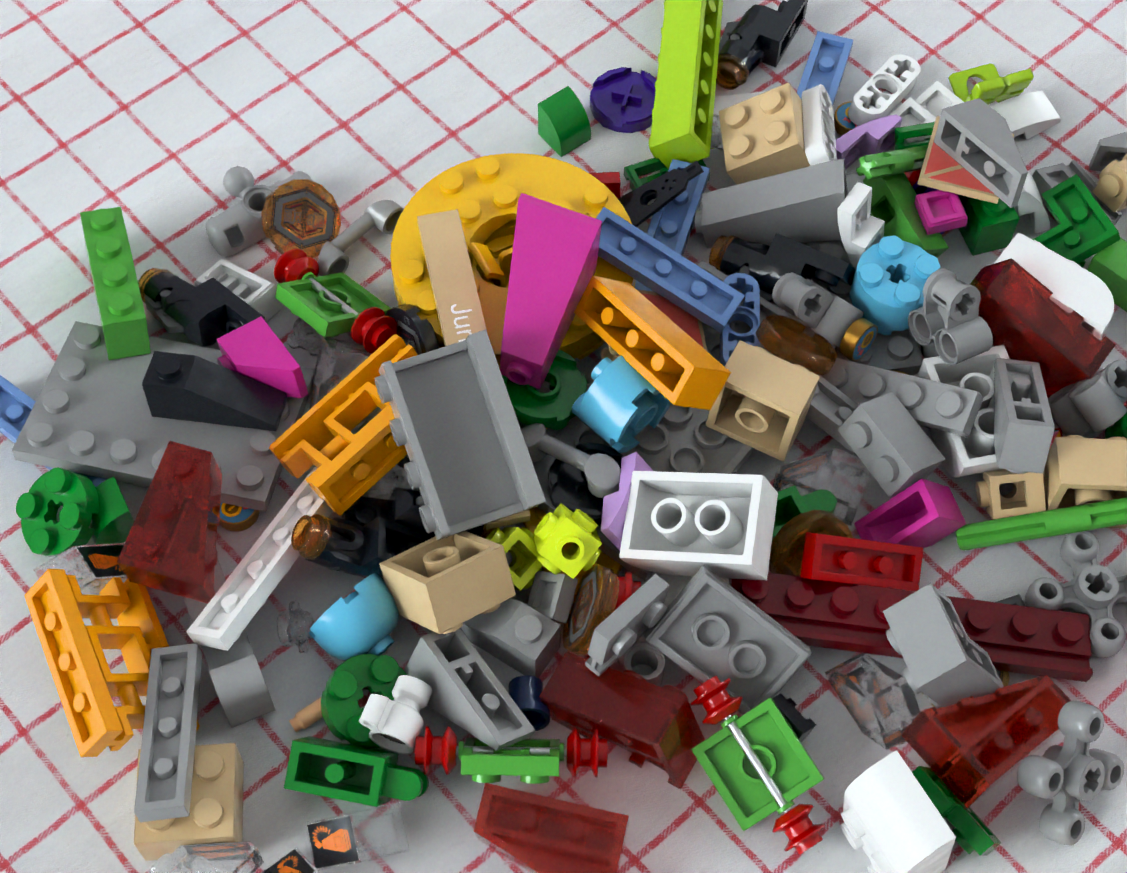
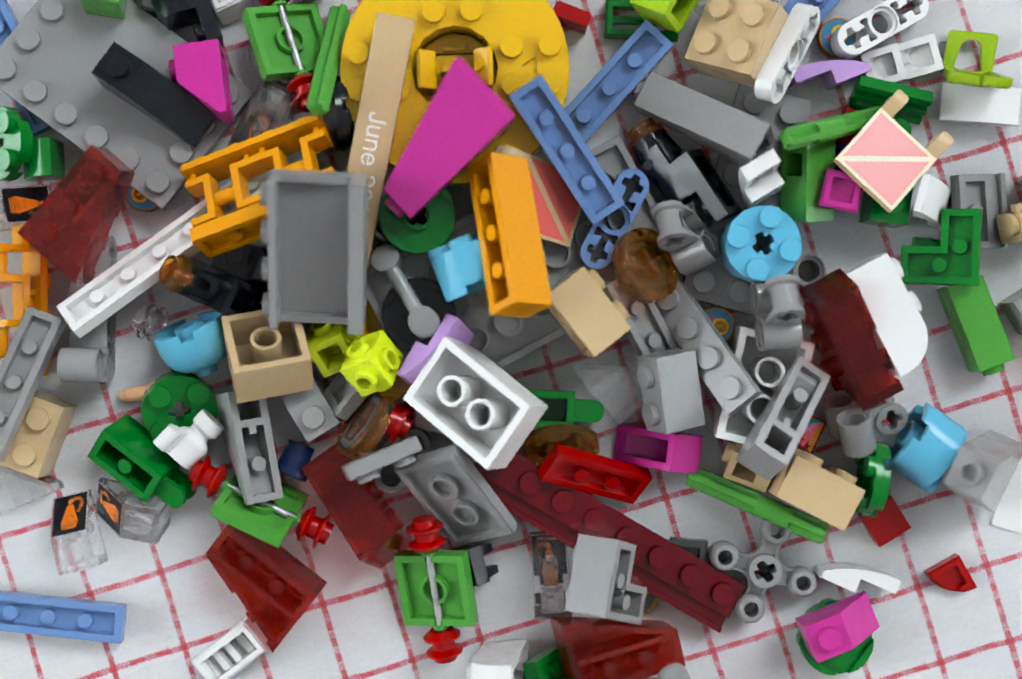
camera: 25 degrees right, 30 degrees up
black piece [618,161,704,227] -> none
pearl gold tile [840,318,878,361] -> none
light grey slope [934,98,1028,208] -> none
none -> bright green axle [306,4,351,117]

